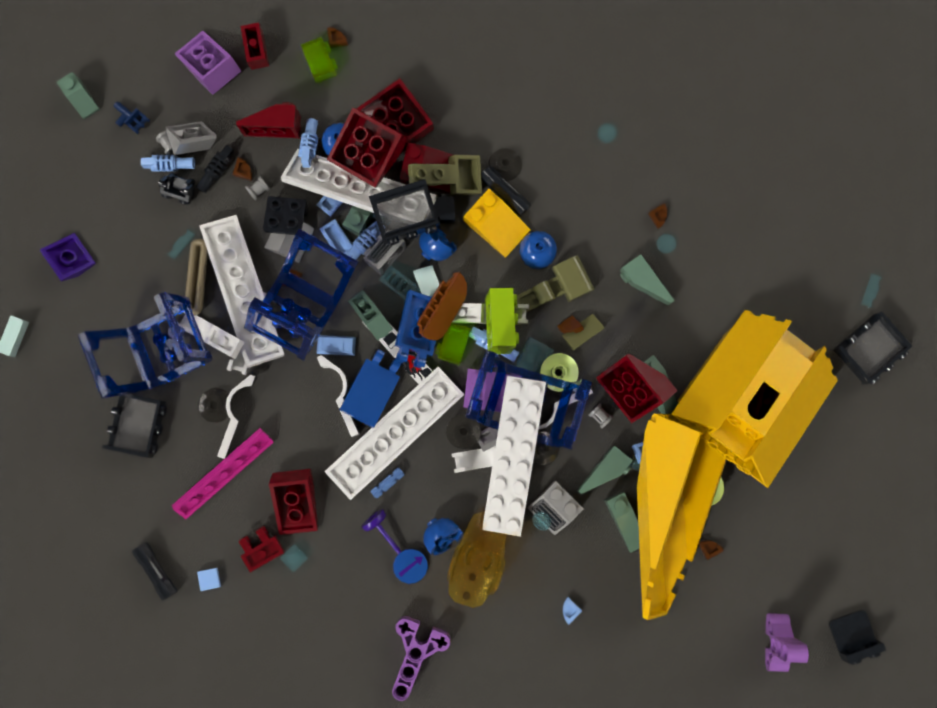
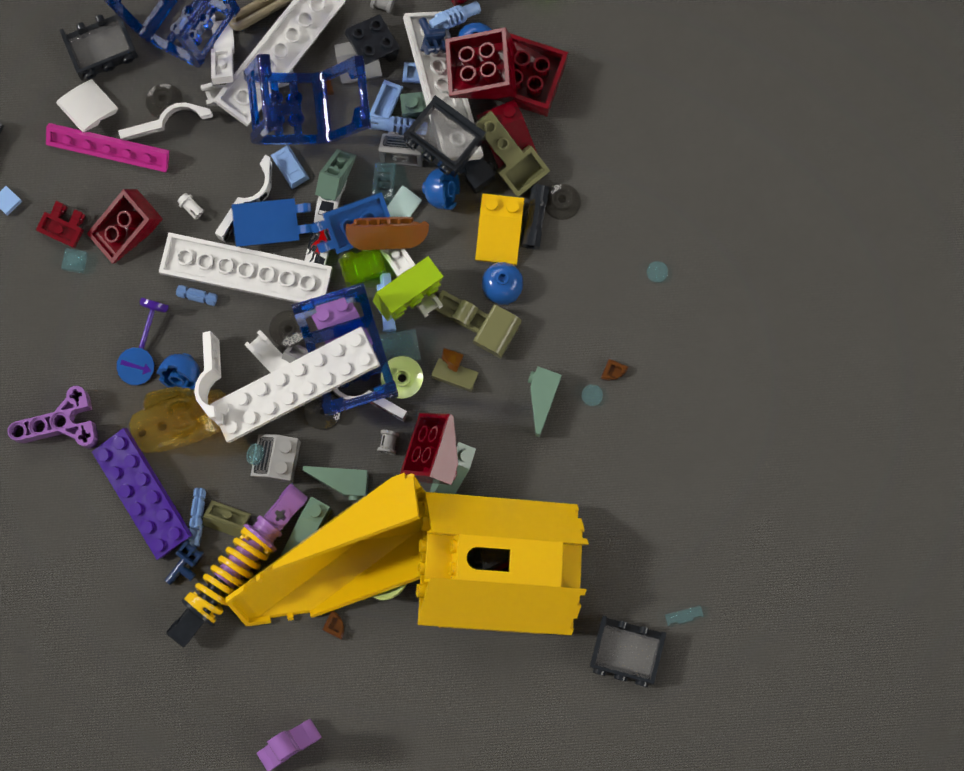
camera: 60 degrees right, 5 degrees down
none -> white slope [56,79,118,132]
none -> dark purple plate [92,428,193,560]
none -> dark blue arm [165,540,205,585]
none -> piece [166,484,308,648]
none -> white pin [177,193,204,220]
none -> medium blue axle [189,488,206,530]
none -> white piece [194,331,224,426]
none -> olive slope [202,500,251,539]
none -> dark blue arm [419,17,446,55]

